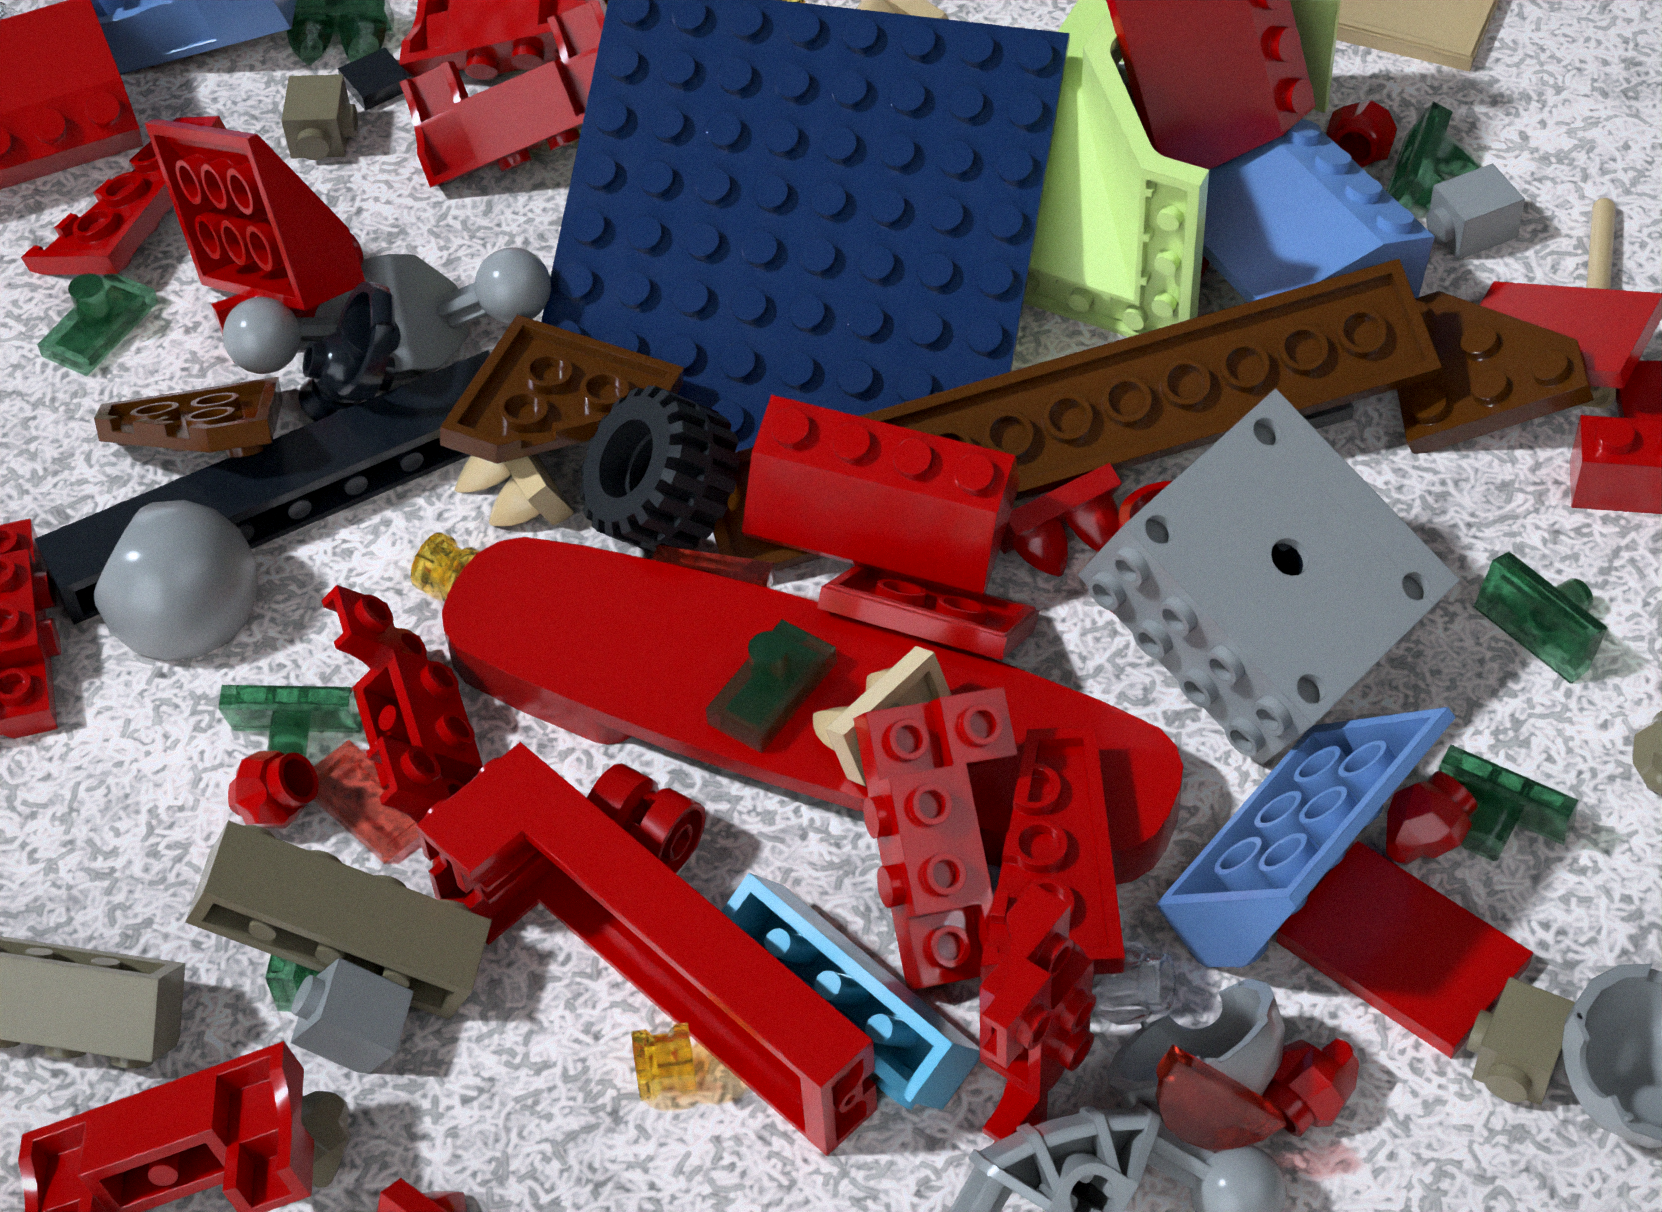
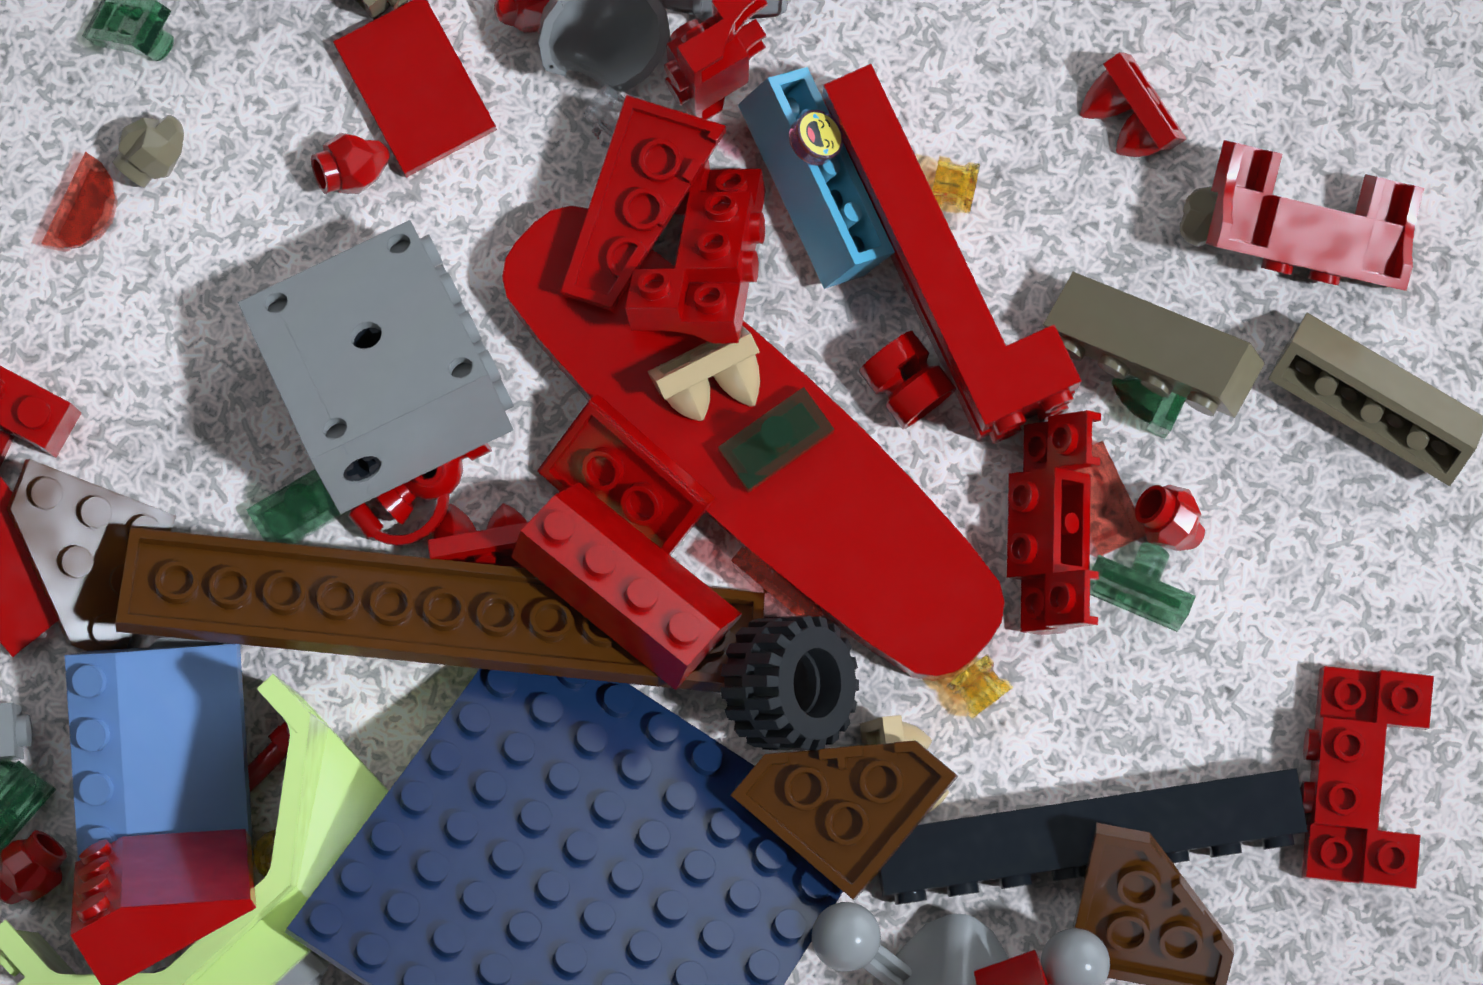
camera: 165 degrees left, 30 degrees up
light grey cylinder [94,500,258,661] -> none
light grey brick [290,957,414,1074] -> none
black piece [298,282,401,422] -> none
medium blue slope [1155,707,1456,968] -> none
clear green tile [1439,744,1579,861] -> none
clear green tile [1473,551,1608,684] -> none
none -> tile [789,110,844,166]

